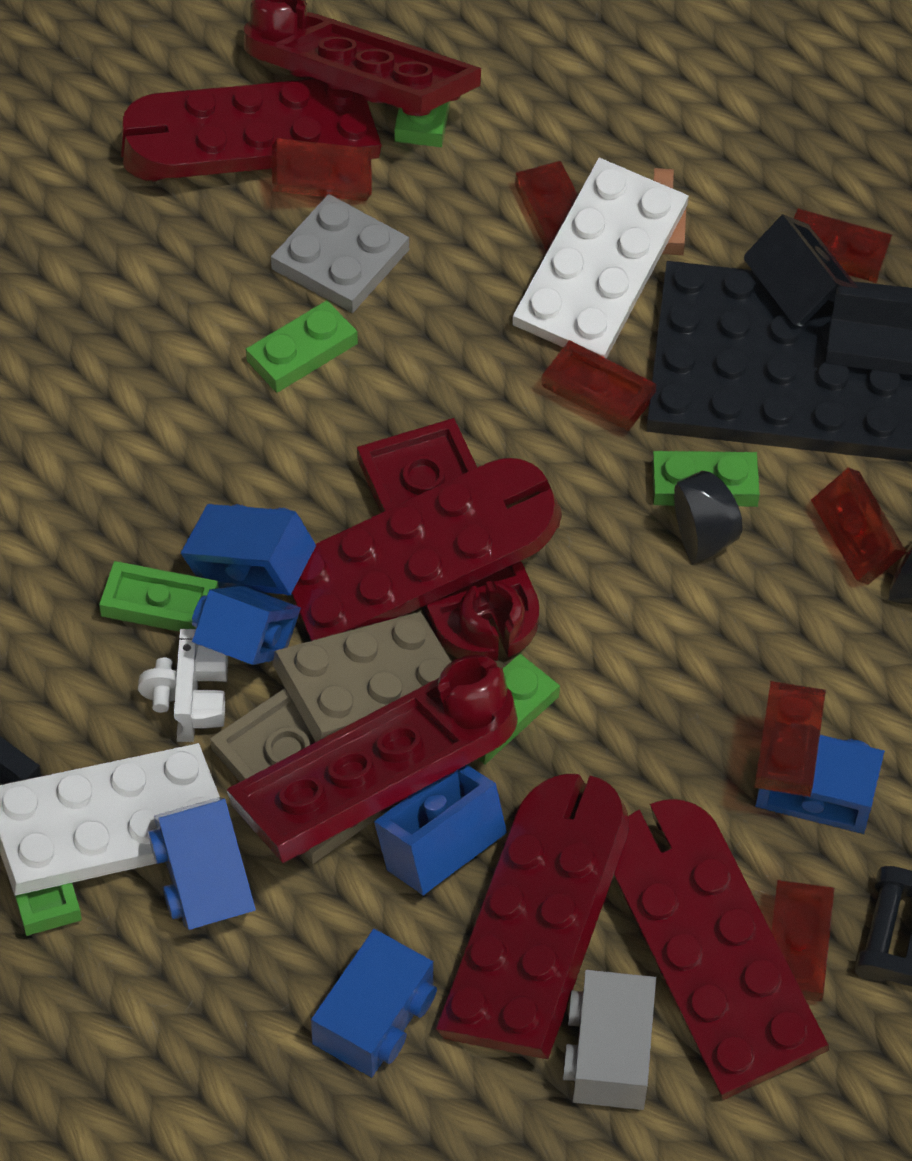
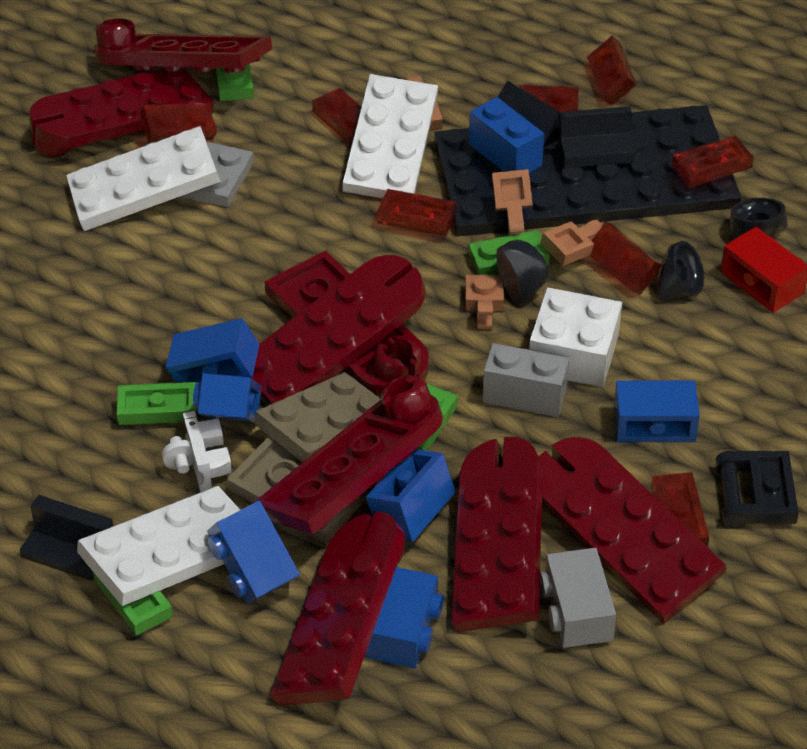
camera: 15 degrees left, 10 degrees down
bright green plate [246,300,358,393] -> none
clear red plate [754,681,826,797] -> none
none -> white plate [66,126,221,231]
none -> dark red plate [270,512,405,706]
none -> nougat plate [465,274,504,330]
none -> blue brick [469,97,544,173]
none -> light grey brick [483,343,569,417]
none -> nougat plate [492,169,533,236]
none -> white brick [529,287,622,388]
none -> nougat plate [540,220,607,266]

